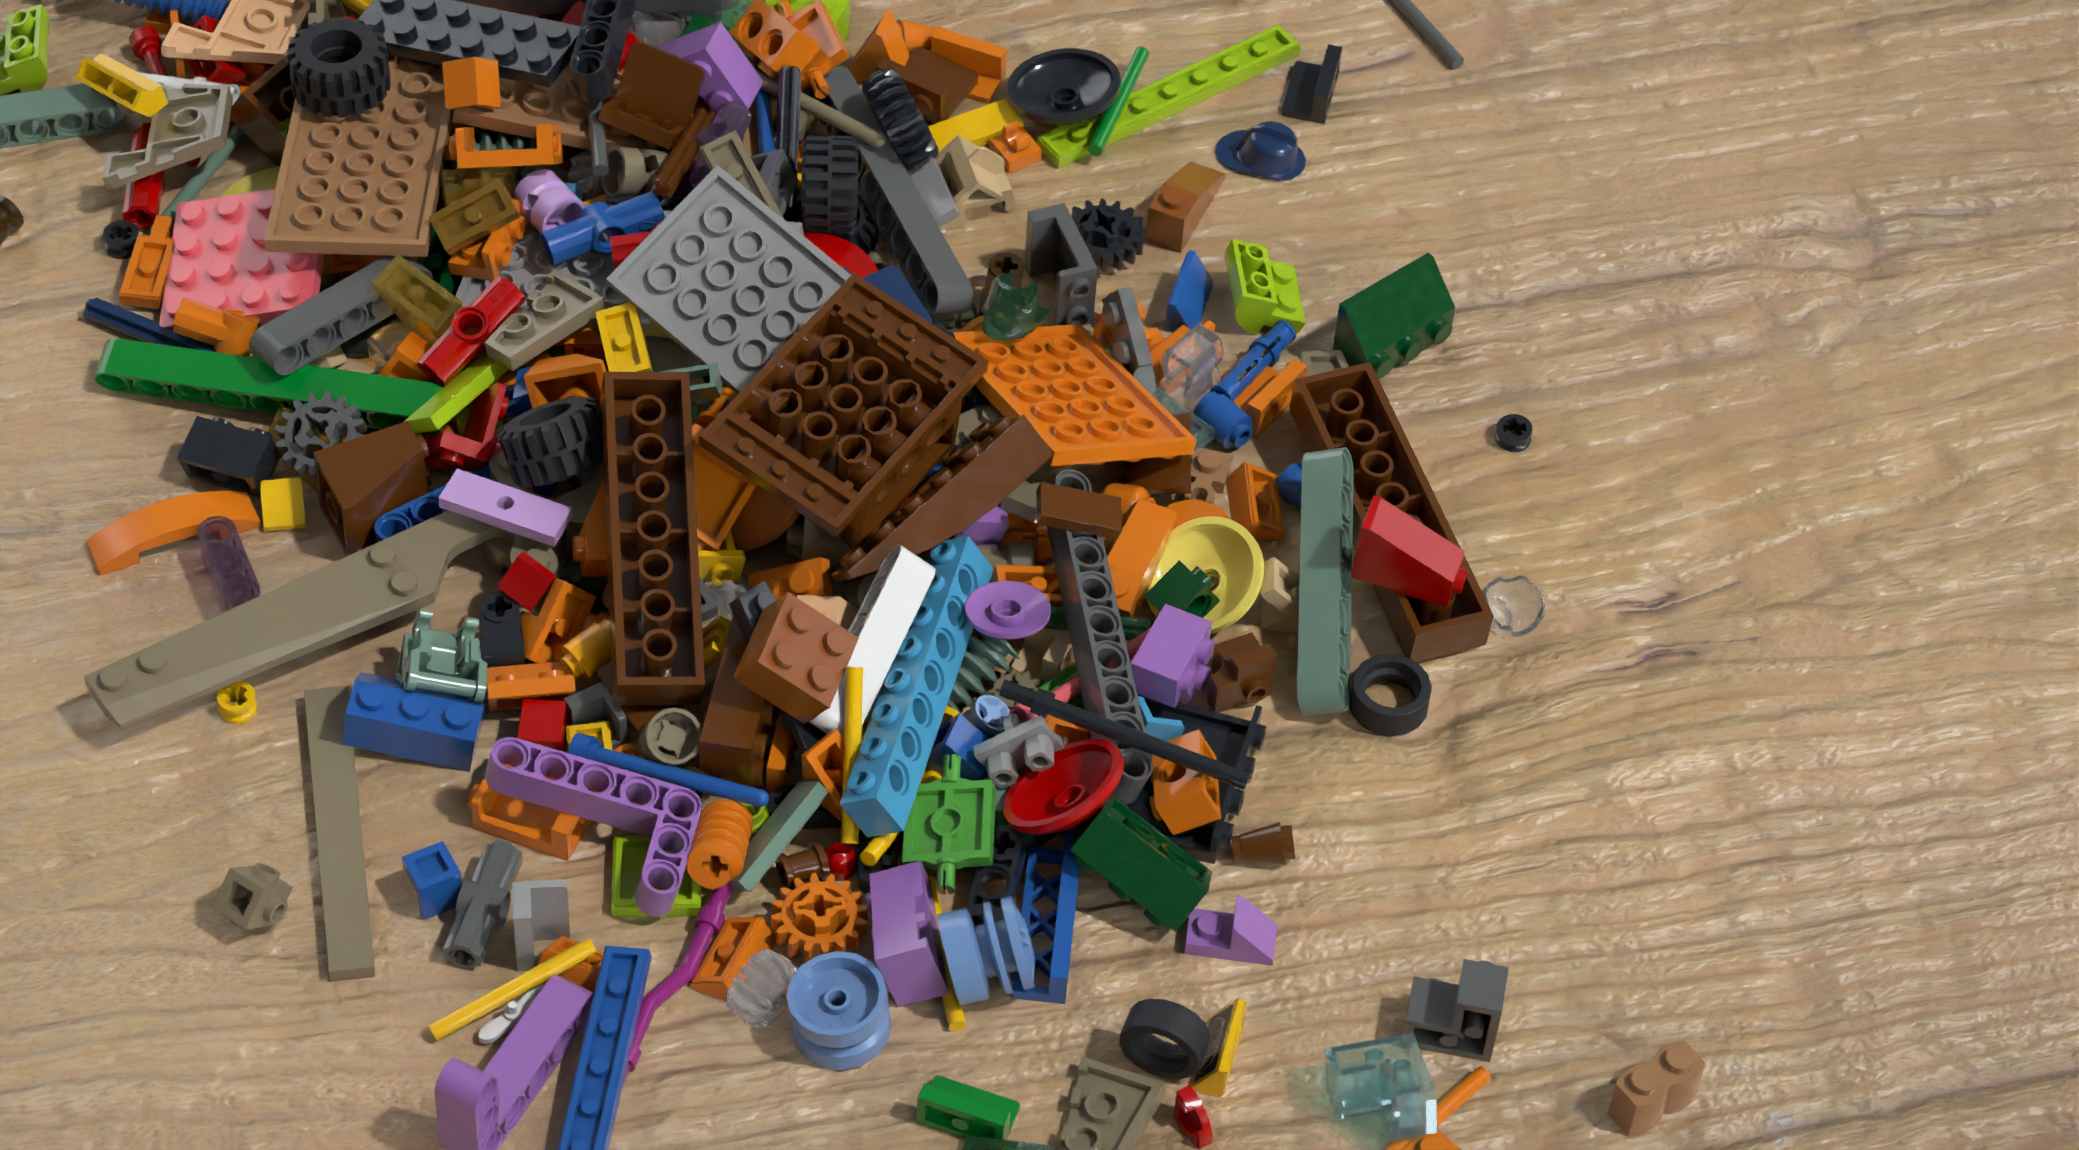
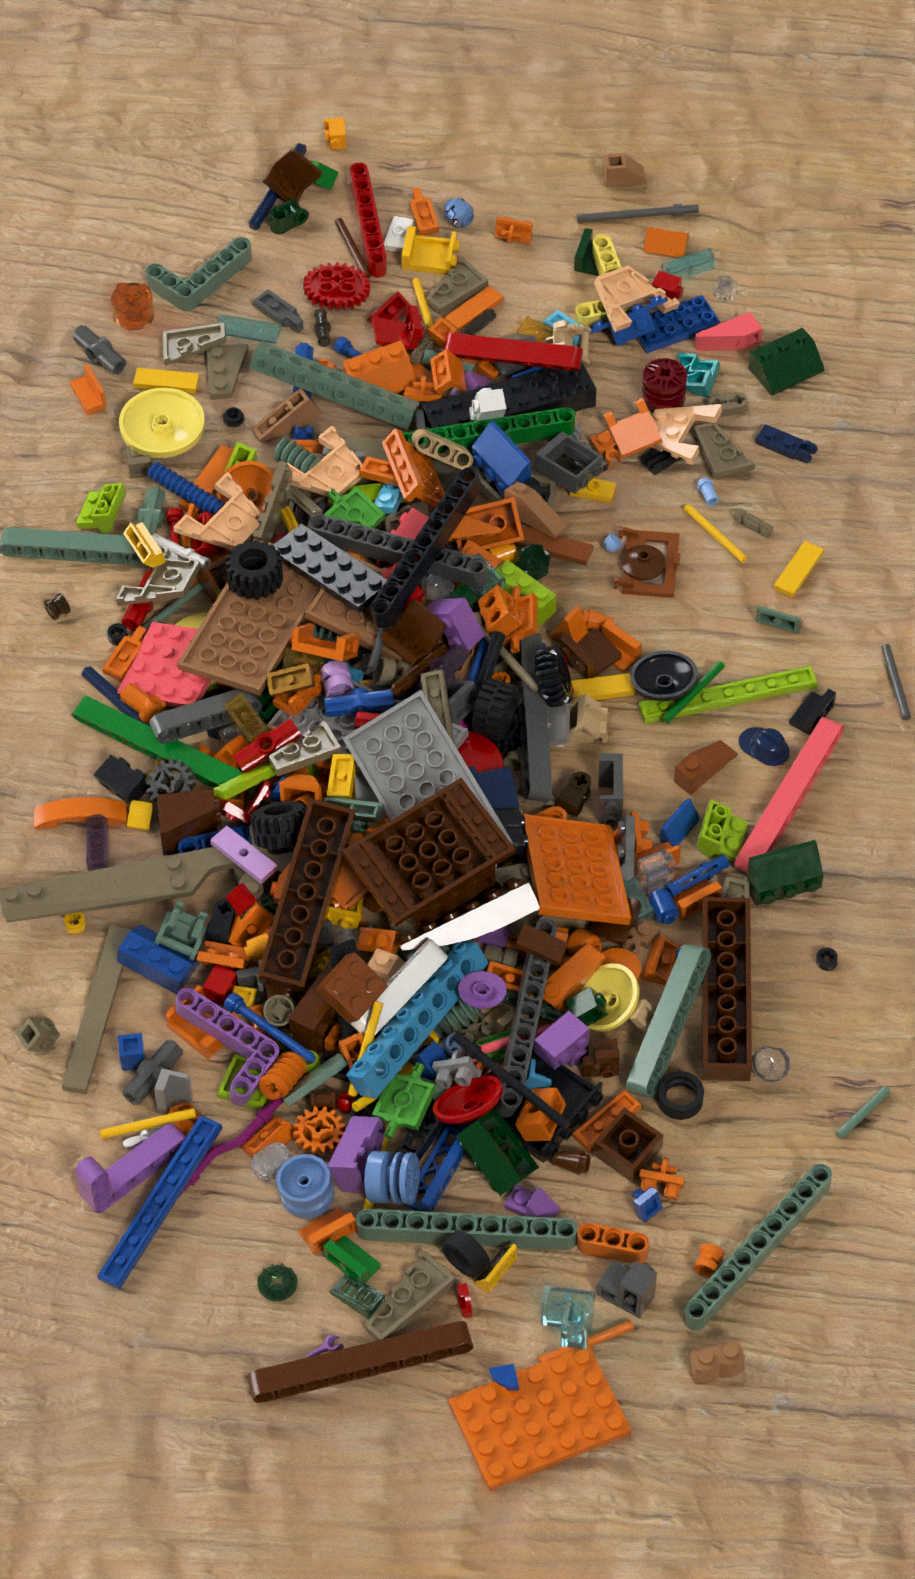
camera: 25 degrees right, 5 degrees up
orange panel [442,57,501,110] -> none
clear green hair [981,273,1050,341] -> none
orange tile [989,121,1042,173] -> none
black gear [1071,199,1146,272] -> none
red slope [1351,495,1468,608] -> none
none -> sand green piece [138,486,166,536]
none -> orange panel [299,1207,356,1255]
none -> sand green beam [356,1209,578,1250]
none -> orange tile [572,1089,642,1153]
none -> orange beam [577,1223,649,1264]
none -> reddish brown brick [593,1107,664,1183]
none -> blue tile [632,1187,663,1223]
none -> orange hips [639,1157,685,1200]
none -> sand green beam [684,1164,832,1331]
none -> orange wheel [694,1243,724,1278]
none -> coral beam [734,717,844,873]
none -> sand green bar [835,1086,891,1139]

